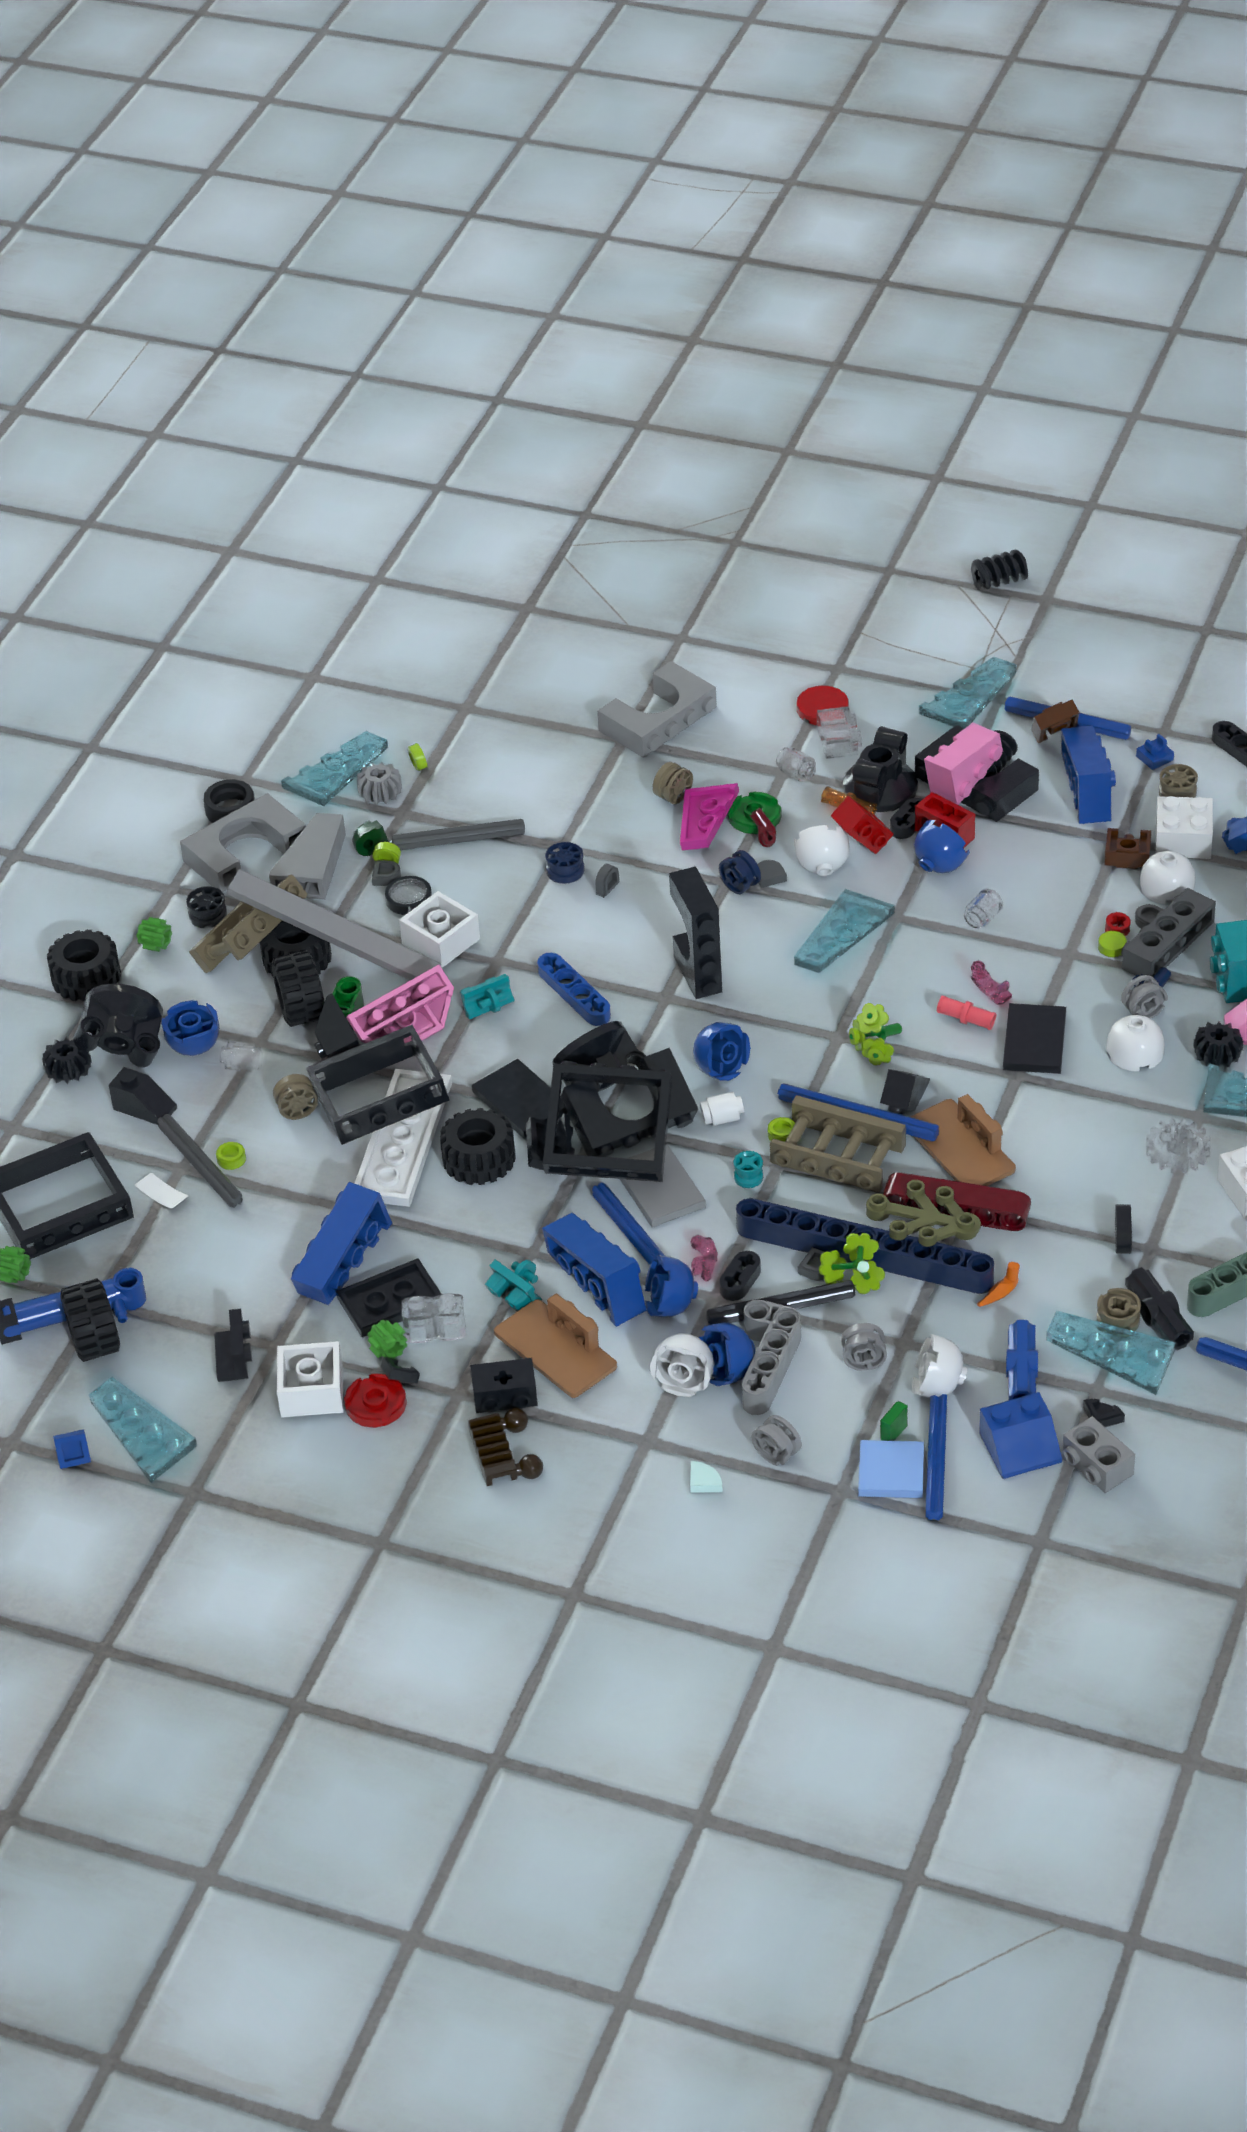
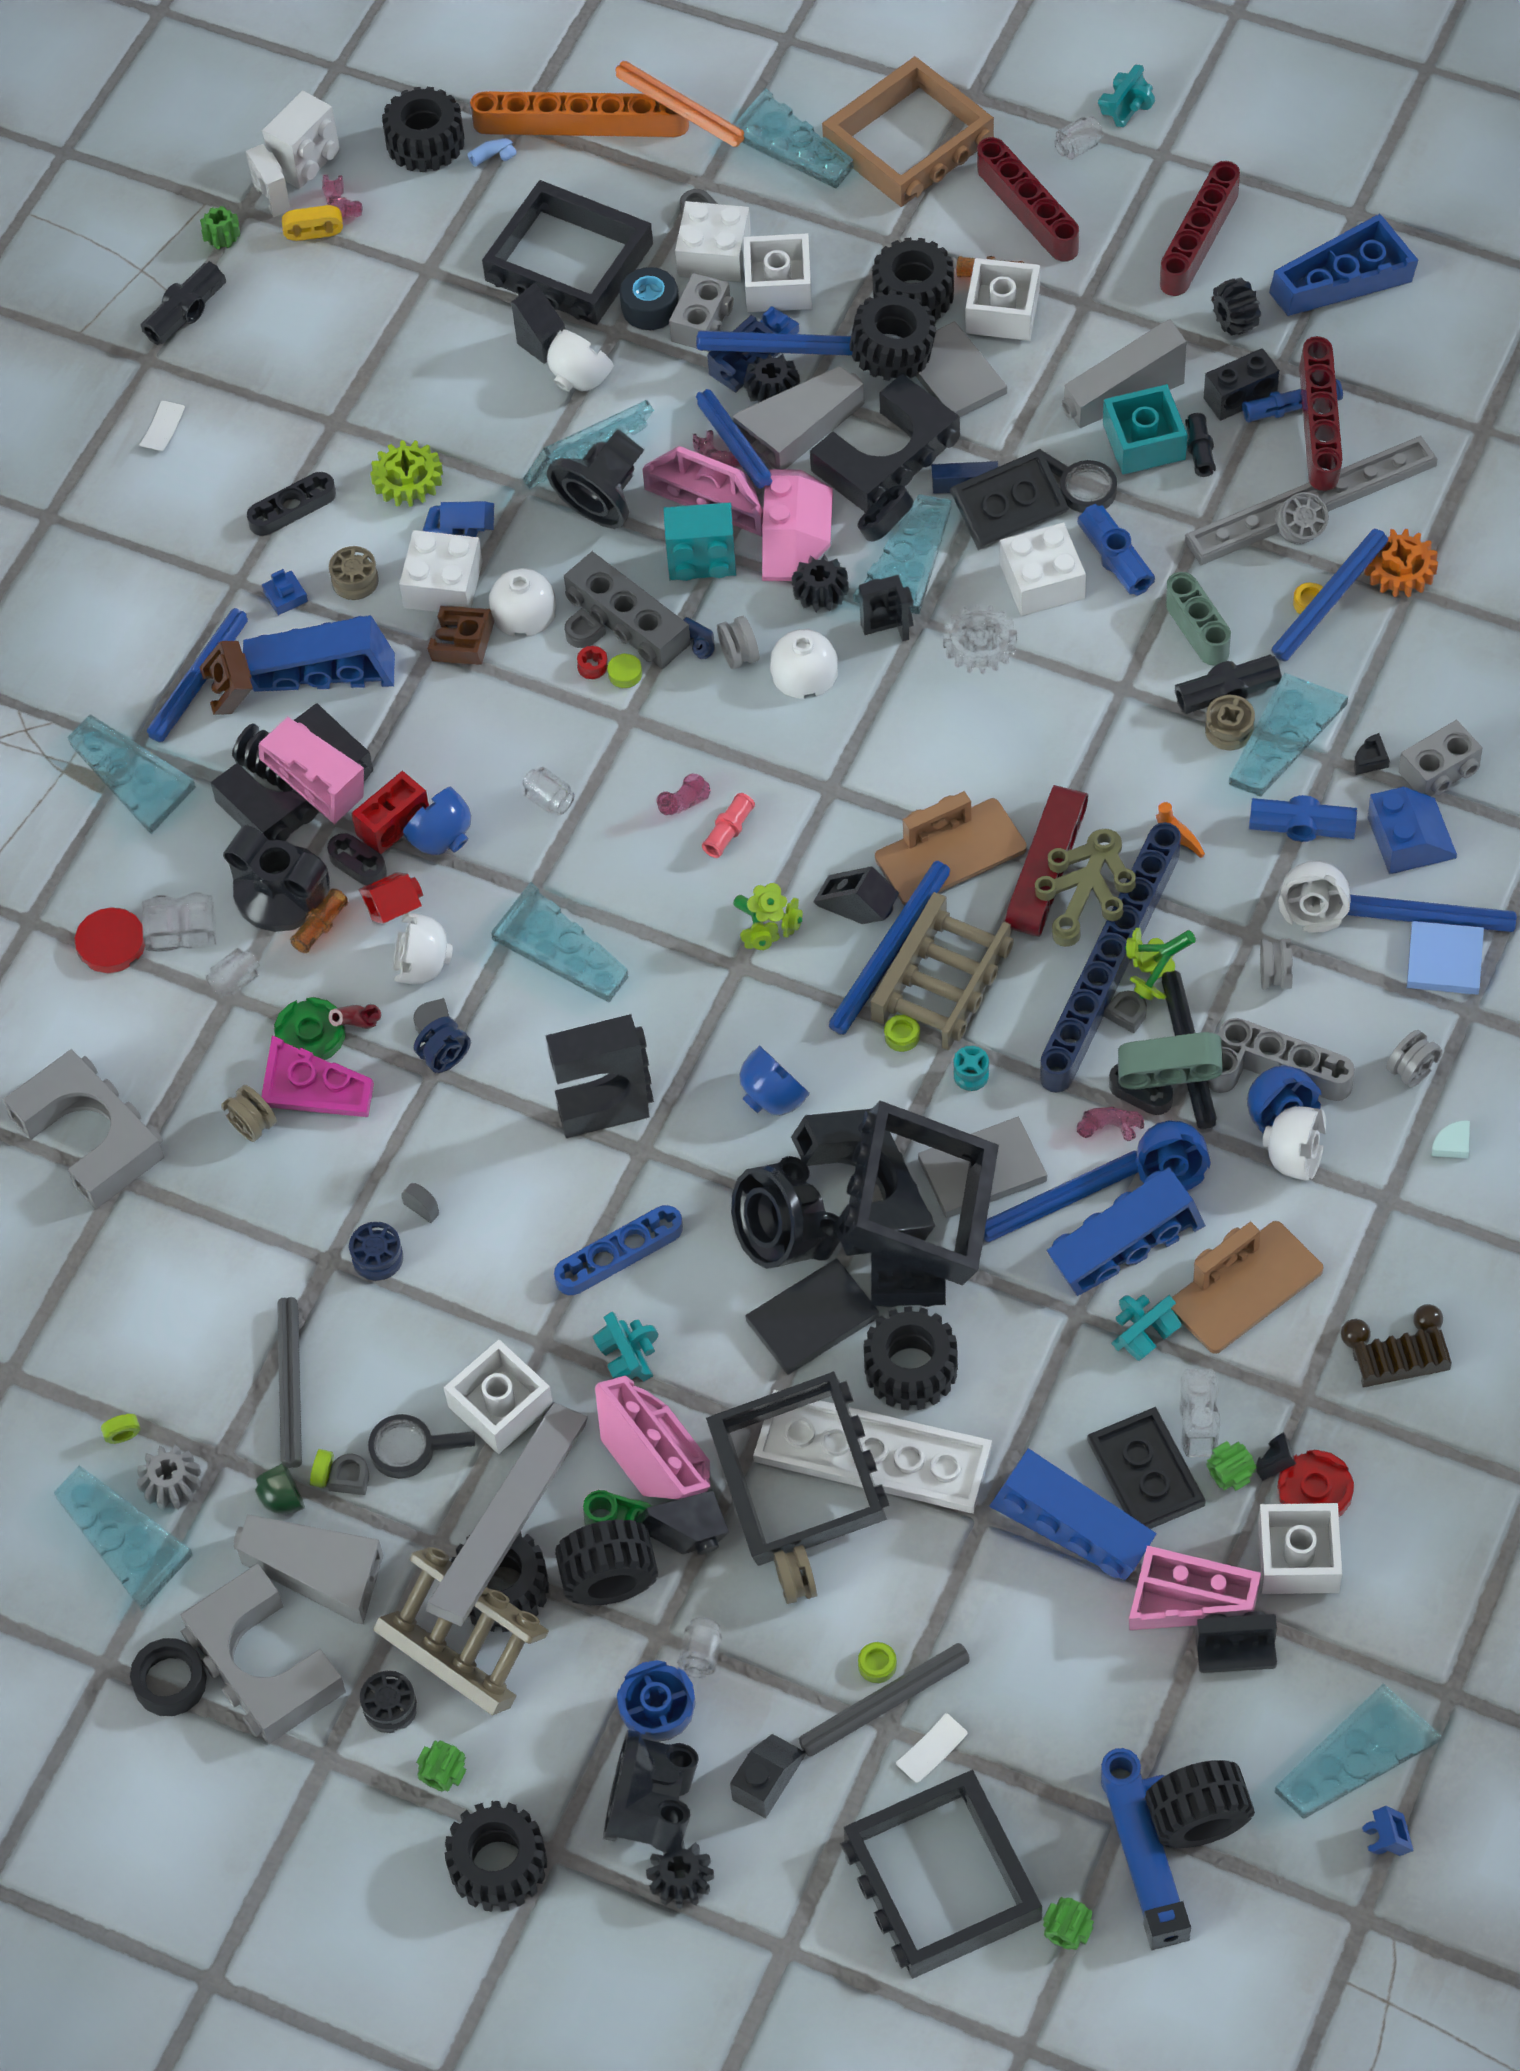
camera: 85 degrees left, 15 degrees up
black brick [470,1358,538,1413] -> none
white brick [700,1092,744,1126] -> none
green tile [880,1401,908,1441] -> none
black tile [1003,1003,1066,1074] -> none
black beam [1115,1204,1132,1254] -> none
none -> black bracket [859,575,914,641]
none -> sand green beam [1118,1032,1222,1089]
none -> bright pink wedge [1129,1546,1261,1630]

